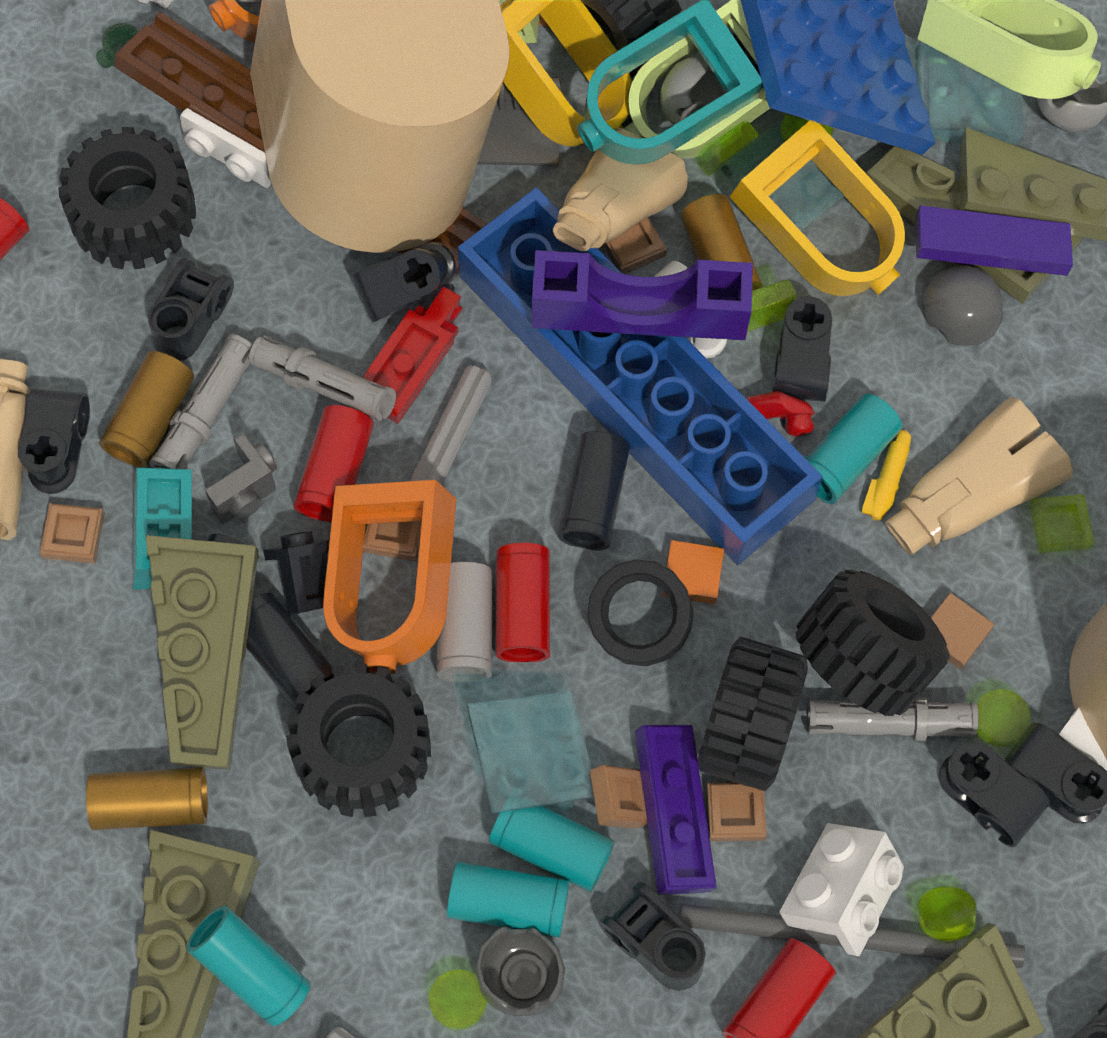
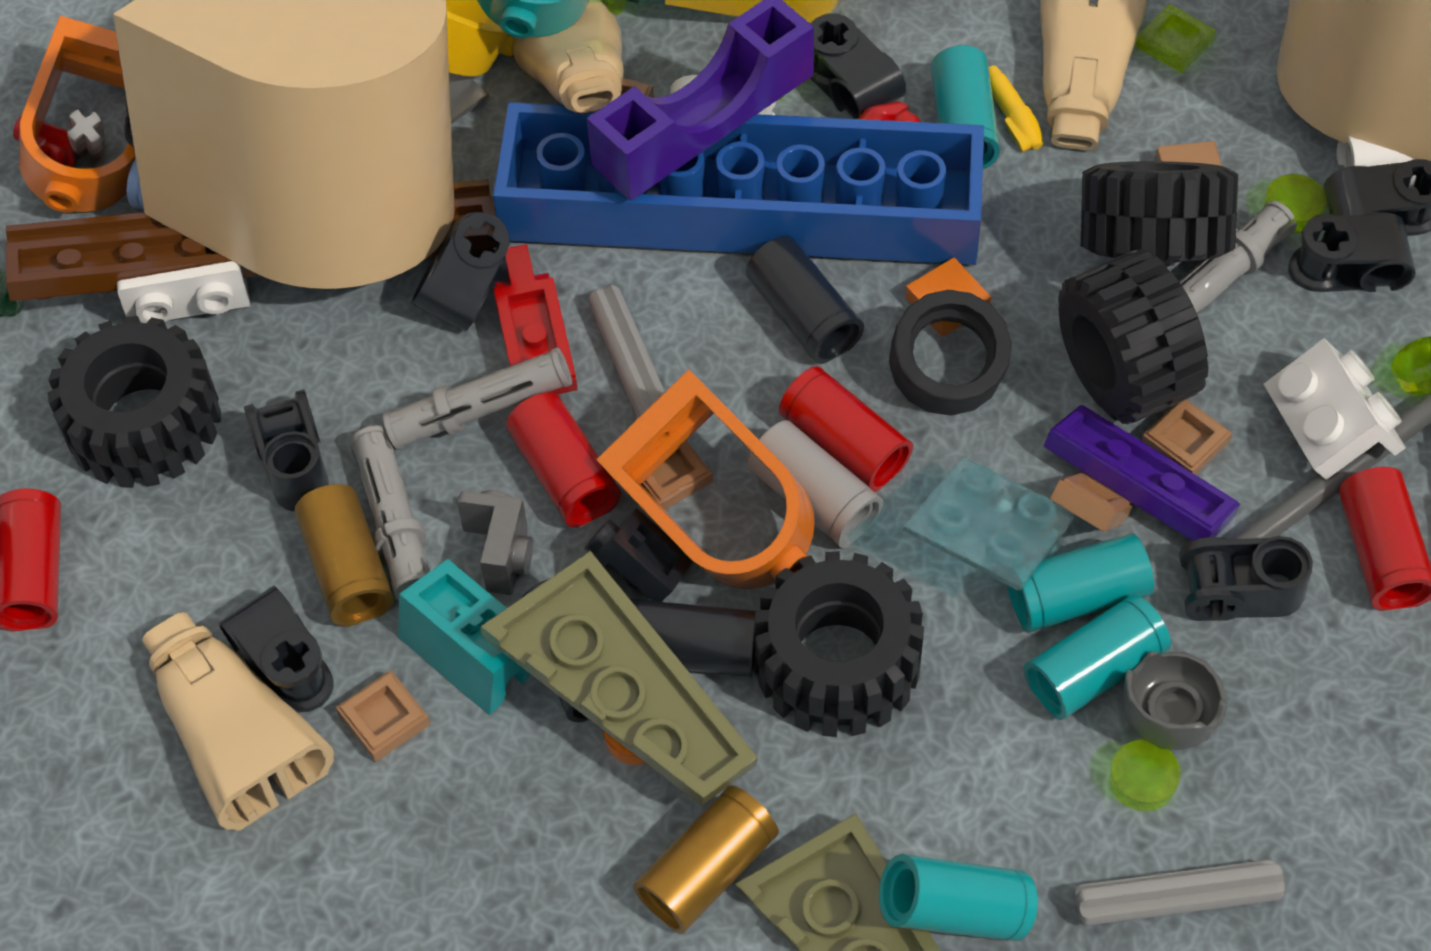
camera: 40 degrees left, 10 degrees down
pearl gold pin [681,194,763,299] -> none

